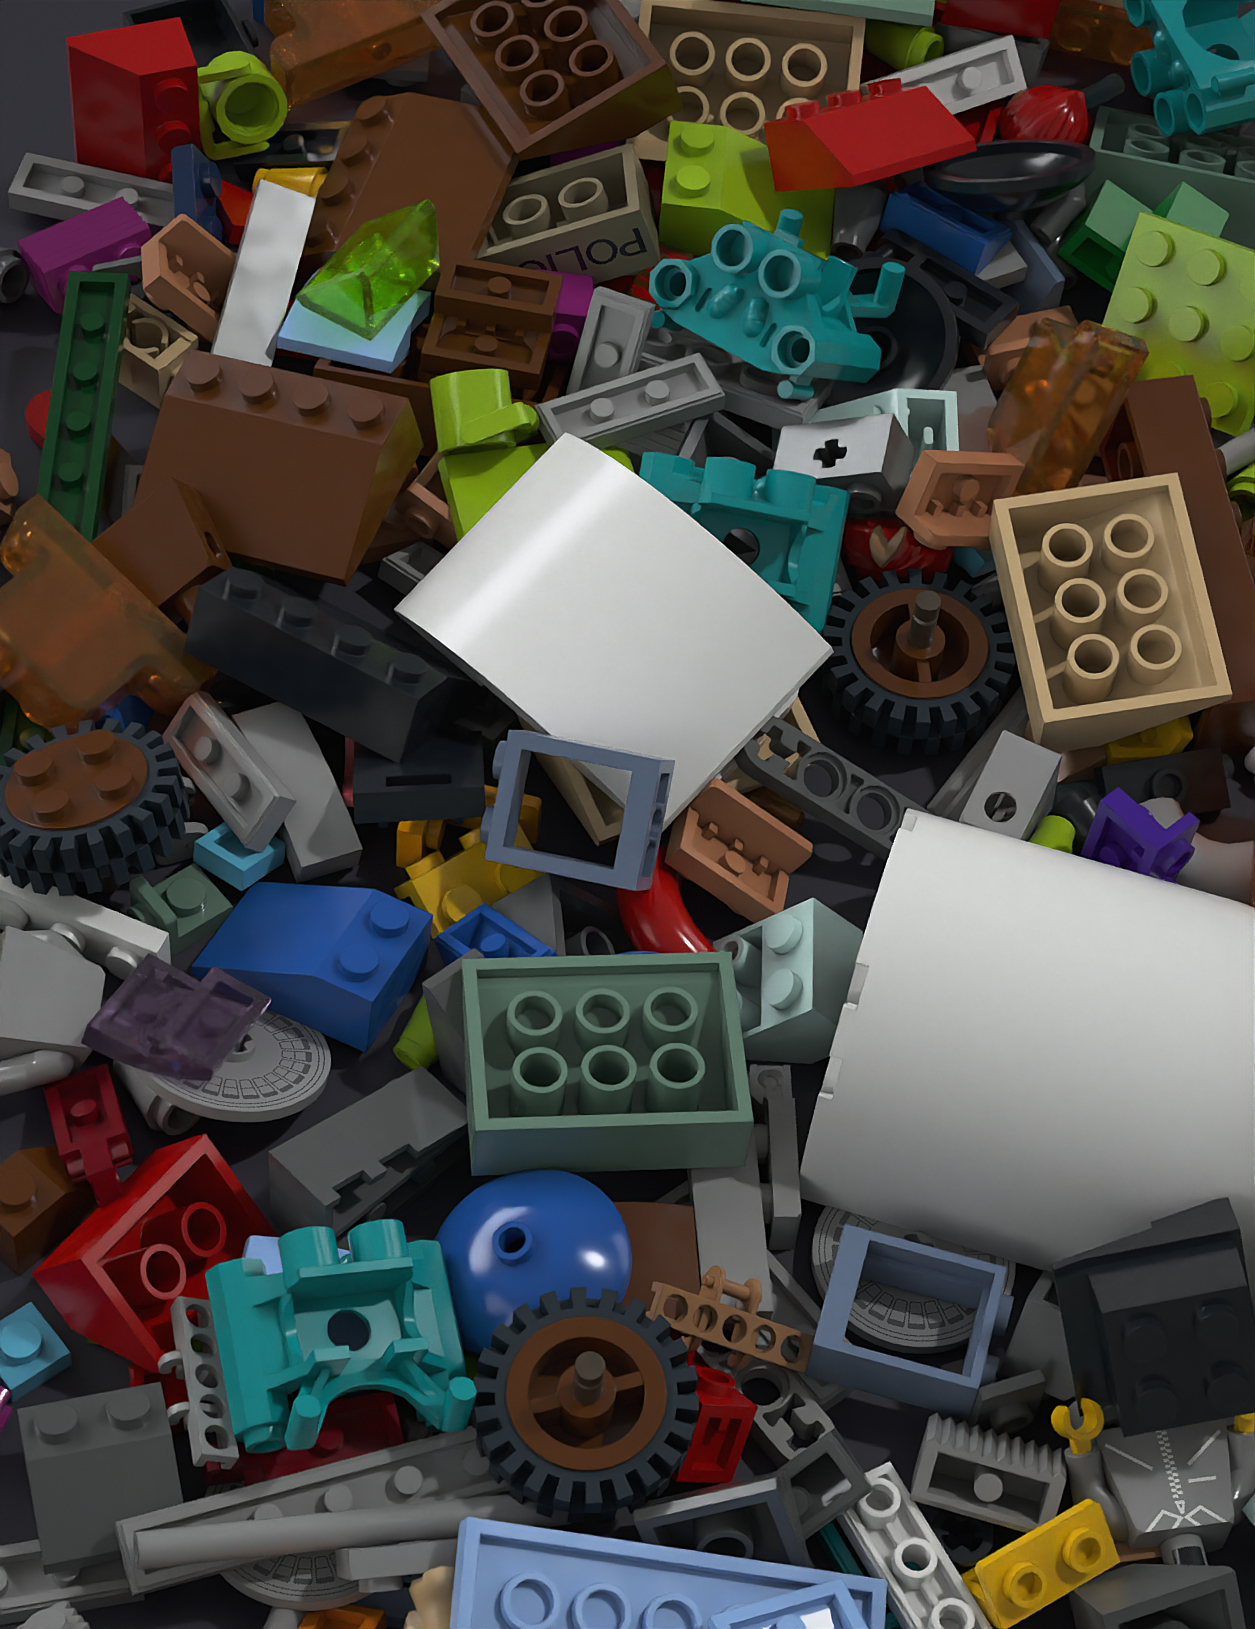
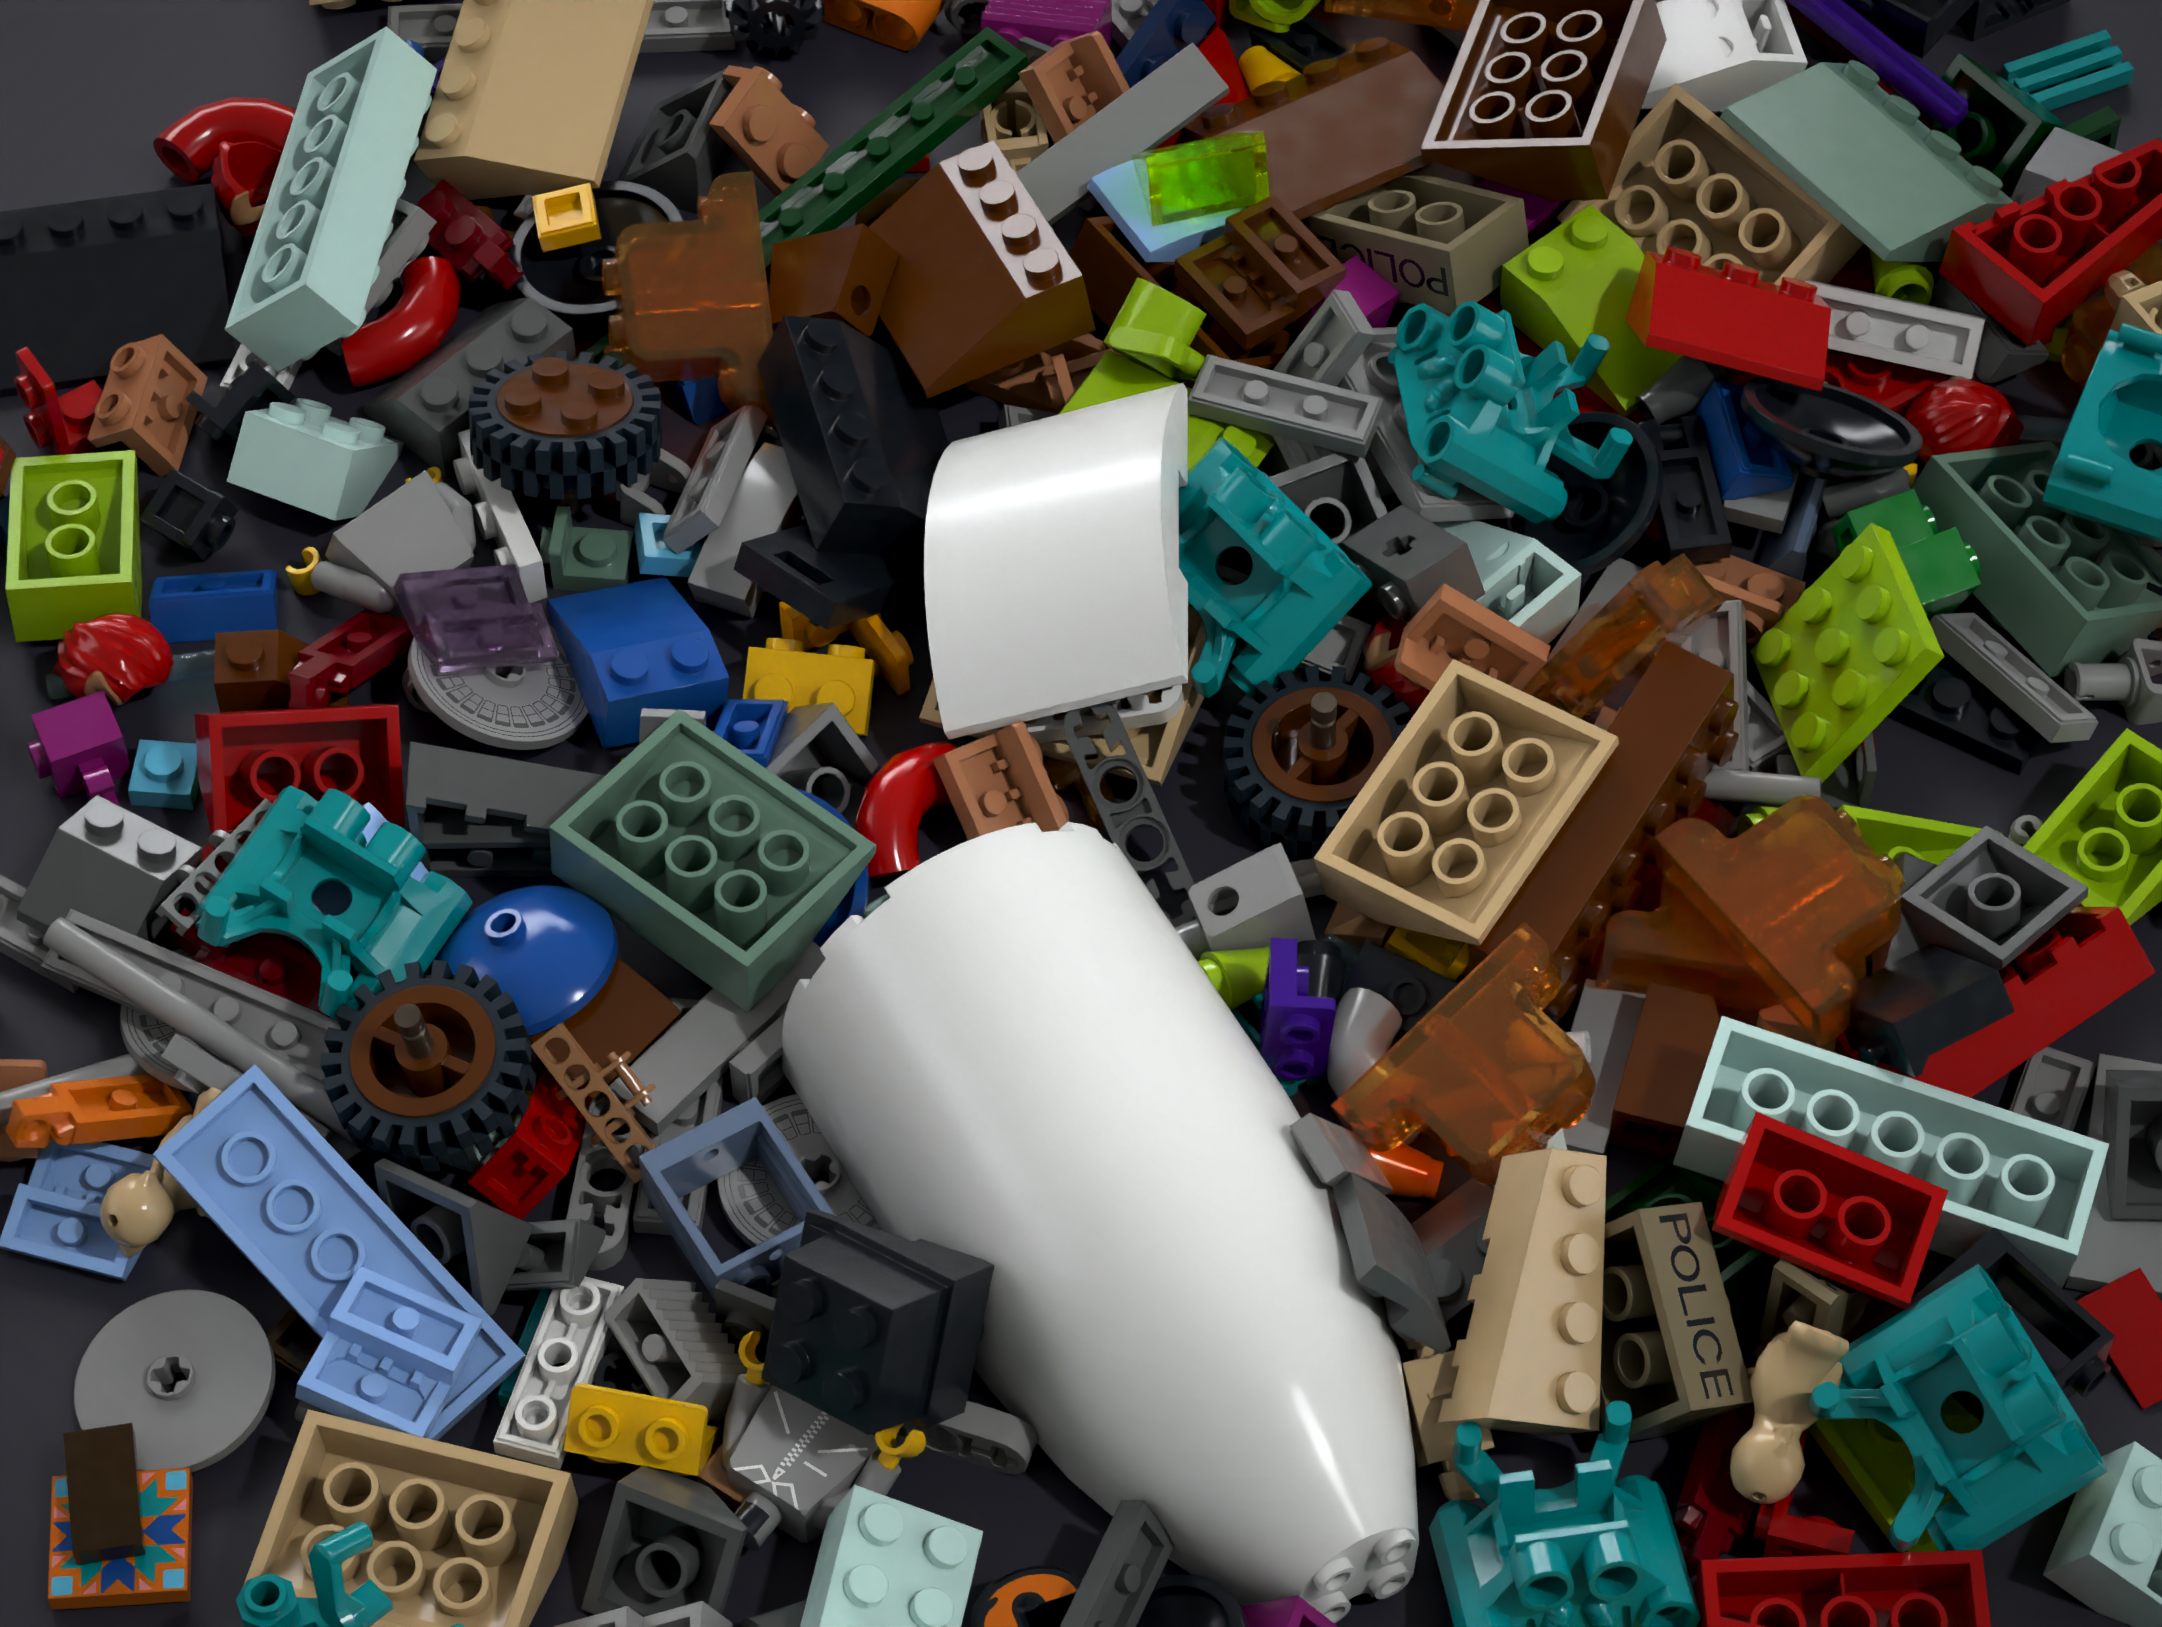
camera: 50 degrees right, 0 degrees up
sand blue window [480,730,675,891] -> none

